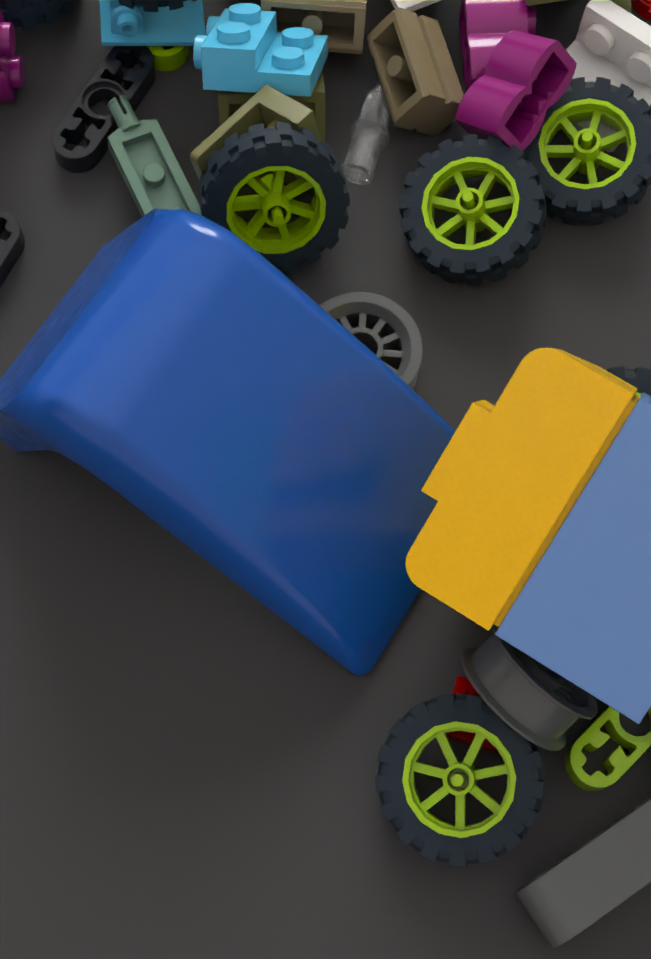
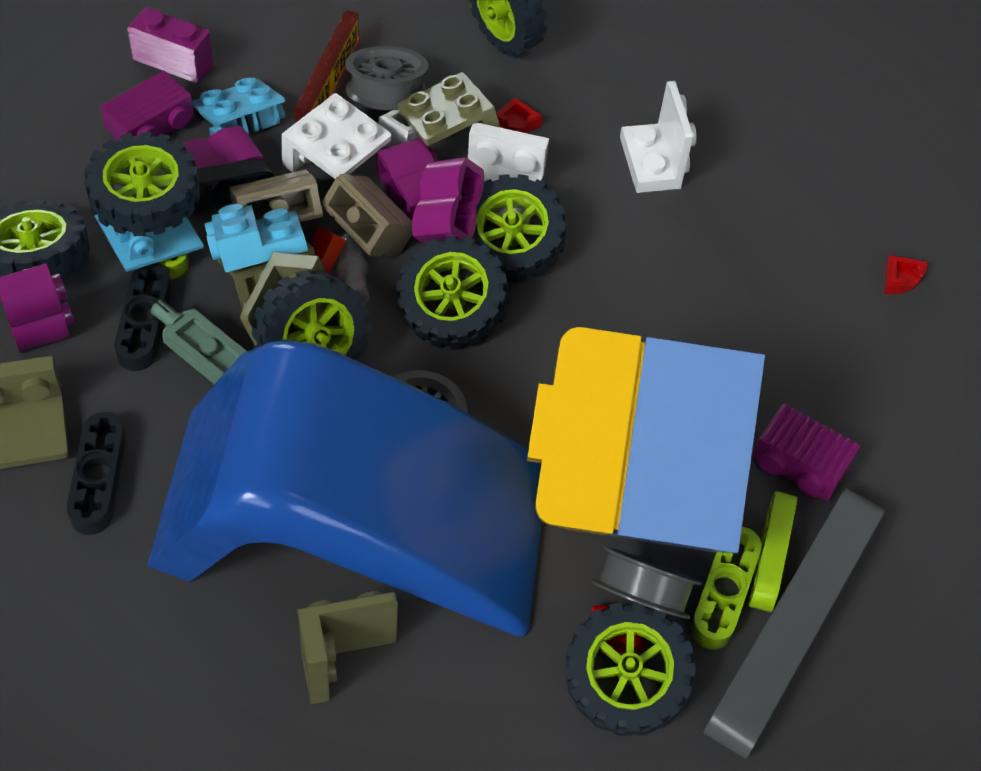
camera: 25 degrees left, 15 degrees down
none -> olive bracket [297,591,398,704]
none -> red tile [311,226,346,274]

